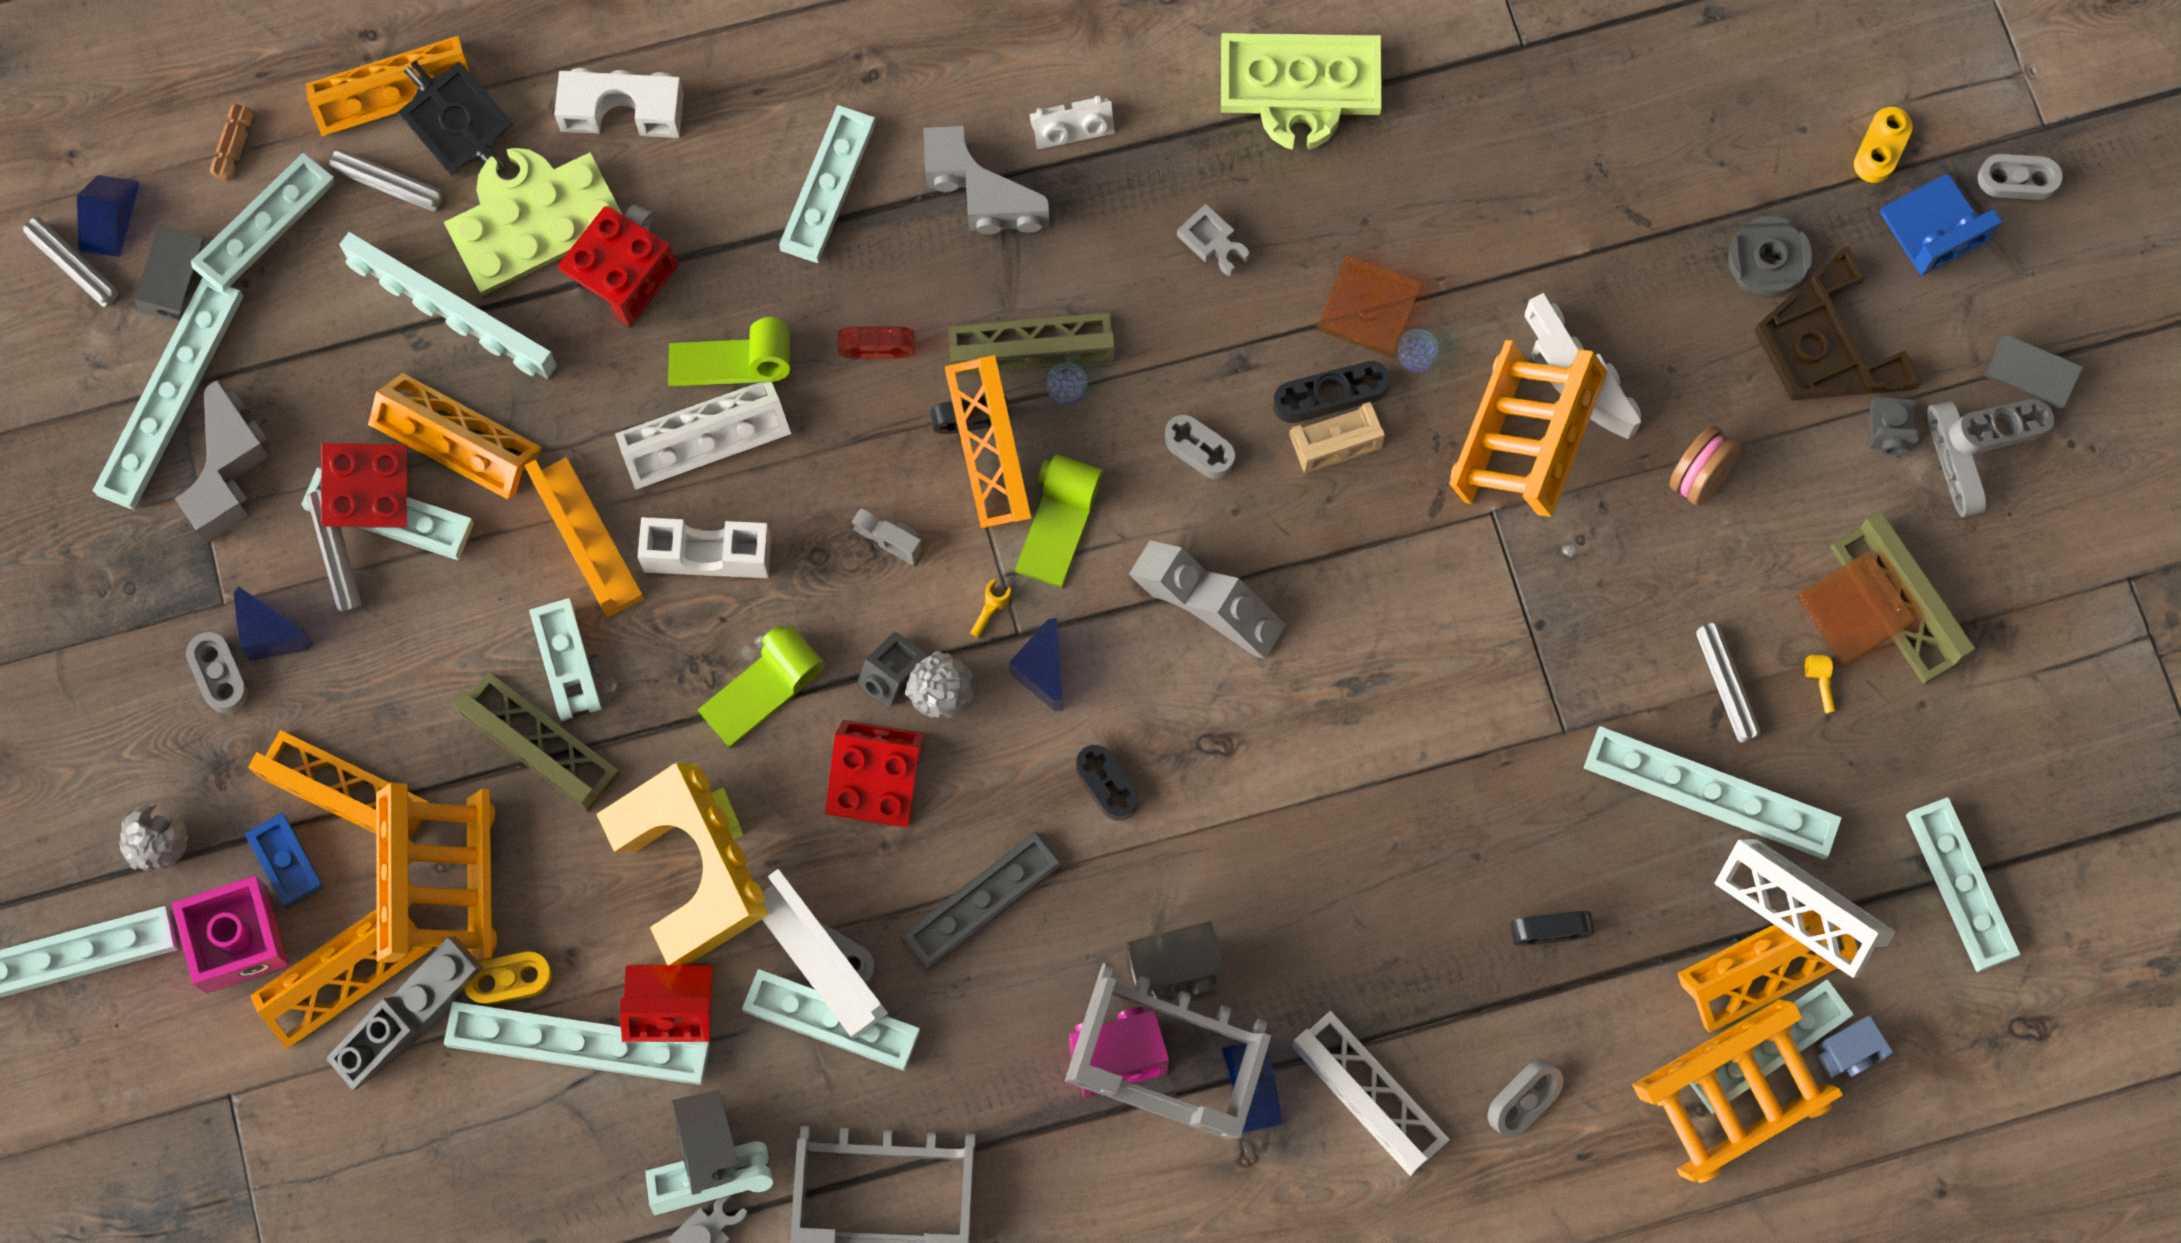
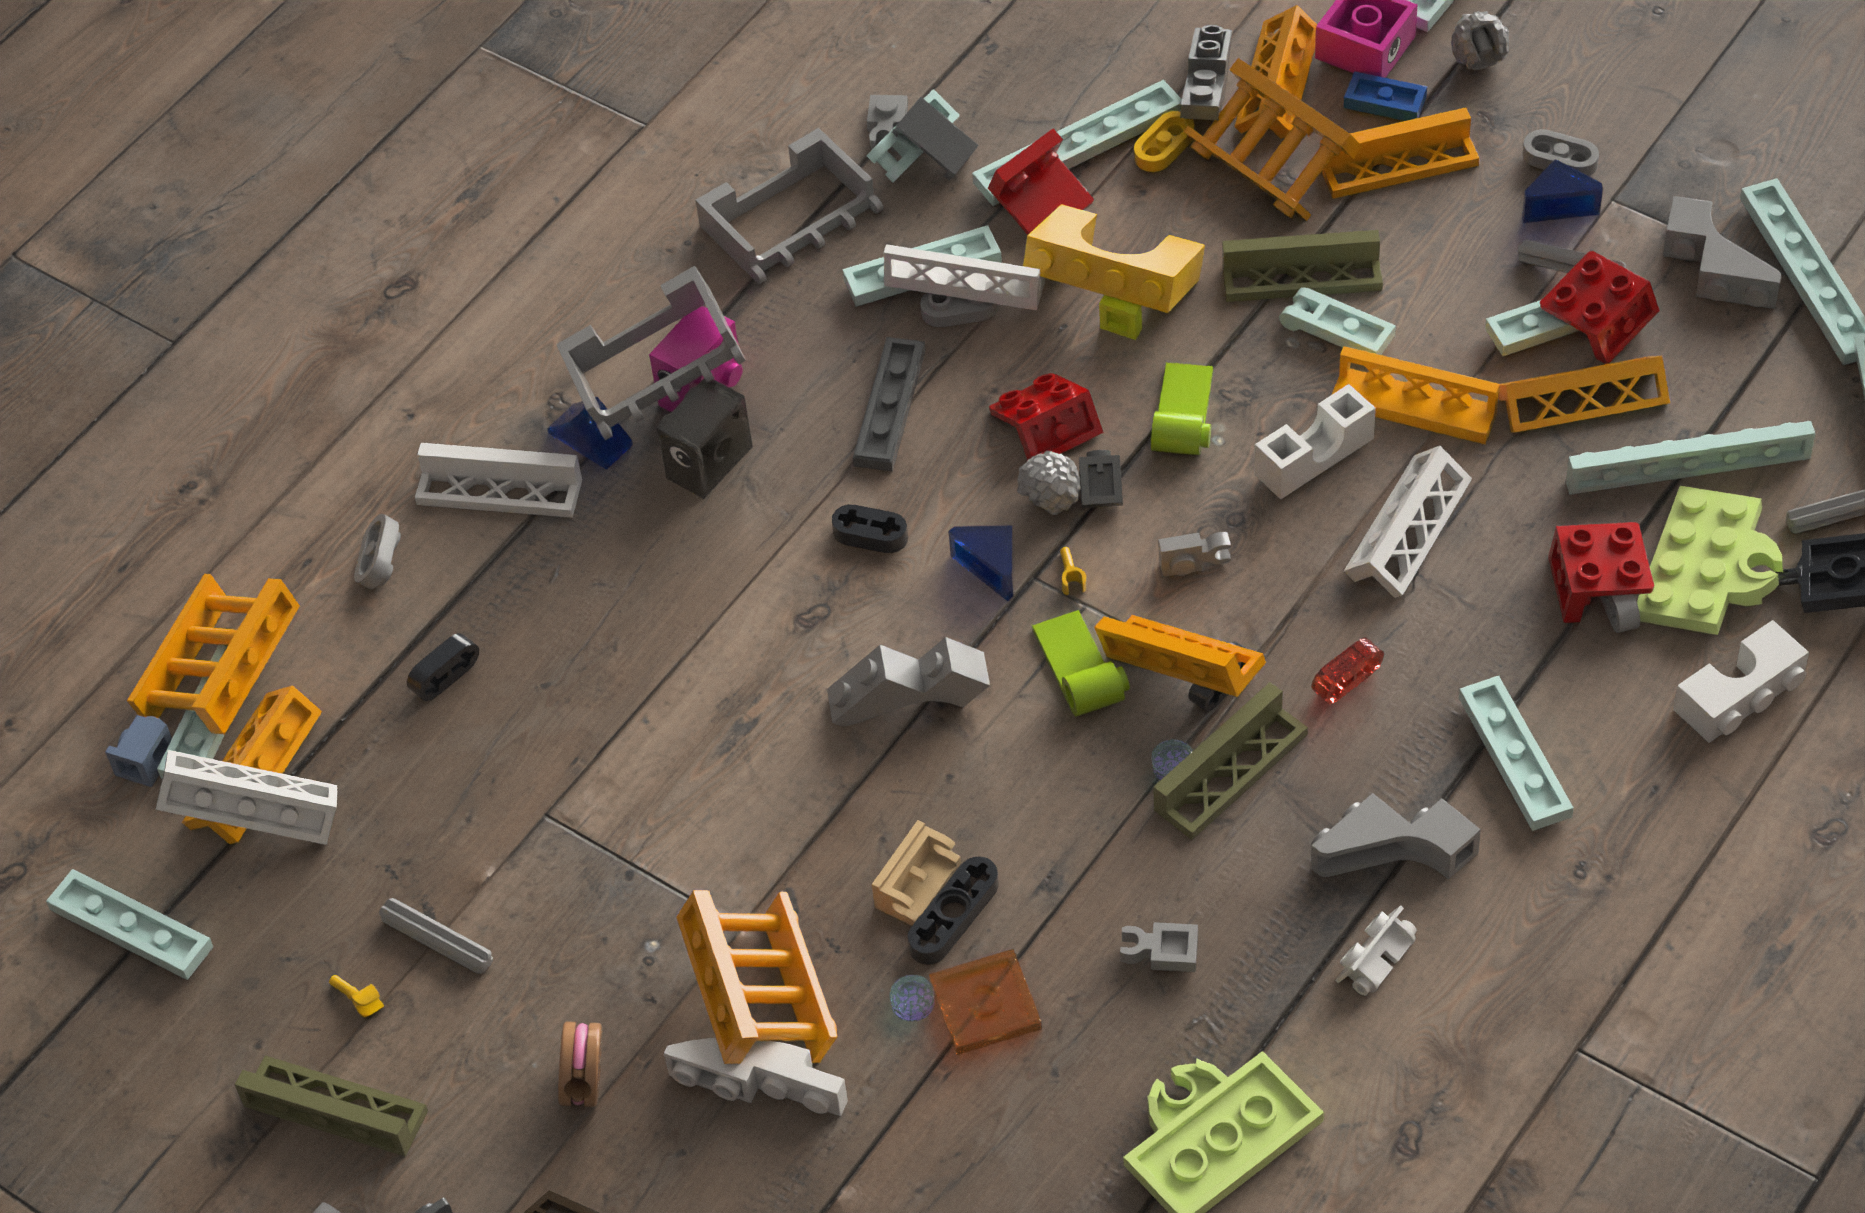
camera: 145 degrees right, 20 degrees down
lime door [668,317,790,386] -> none
light grey beam [1165,415,1235,479] -> none
light aqua plate [1583,726,1842,860] -> none
clear orange tile [1797,551,1915,667] -> none

